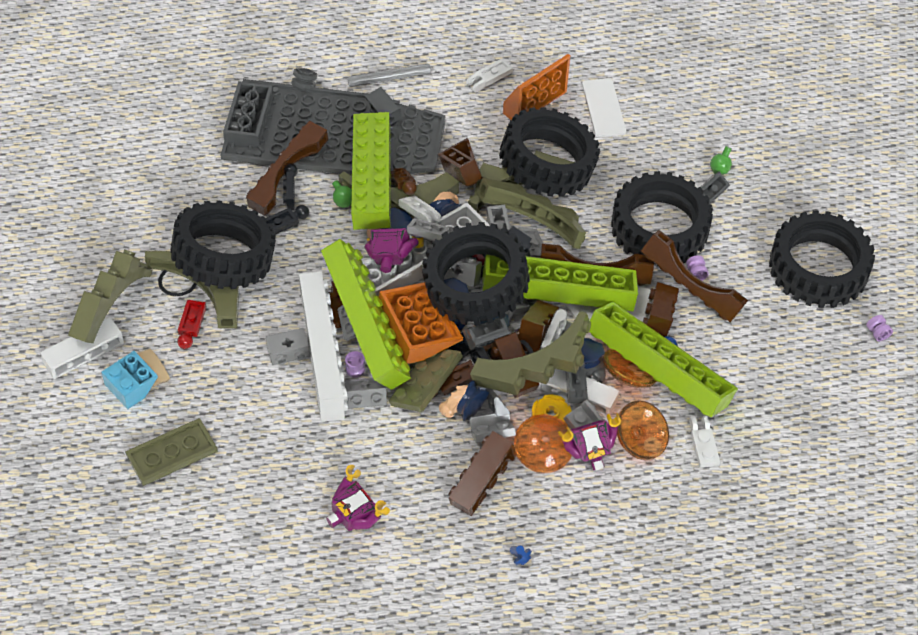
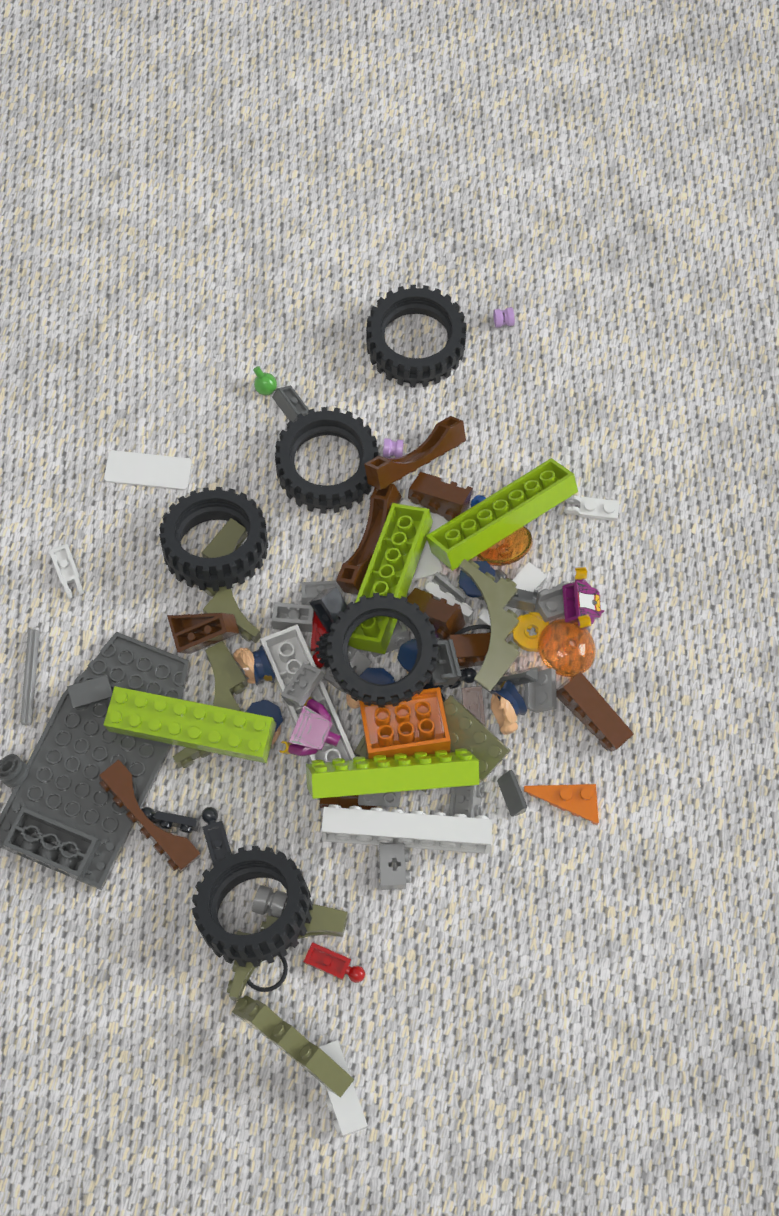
camera: 75 degrees left, 15 degrees up
medium azure slope [101,351,158,410] -> none
olive plate [125,418,218,486] -> none
tan slope [137,349,170,387] -> none
torso [326,465,390,531] -> none
bright green piece [332,180,352,208] -> none
lavender wheel [345,351,365,378] -> none
reddish brown plate [391,168,417,195] -> none
white hinge [398,195,442,224] -> none
olive arch [477,178,586,249] -> none
orange slope [503,54,571,120] -> none
blue plate [510,545,532,565] -> none
clear orange dish [617,401,669,460] -> none
none -> dark grey slope [497,770,527,817]
none -> orange wing [524,784,599,825]

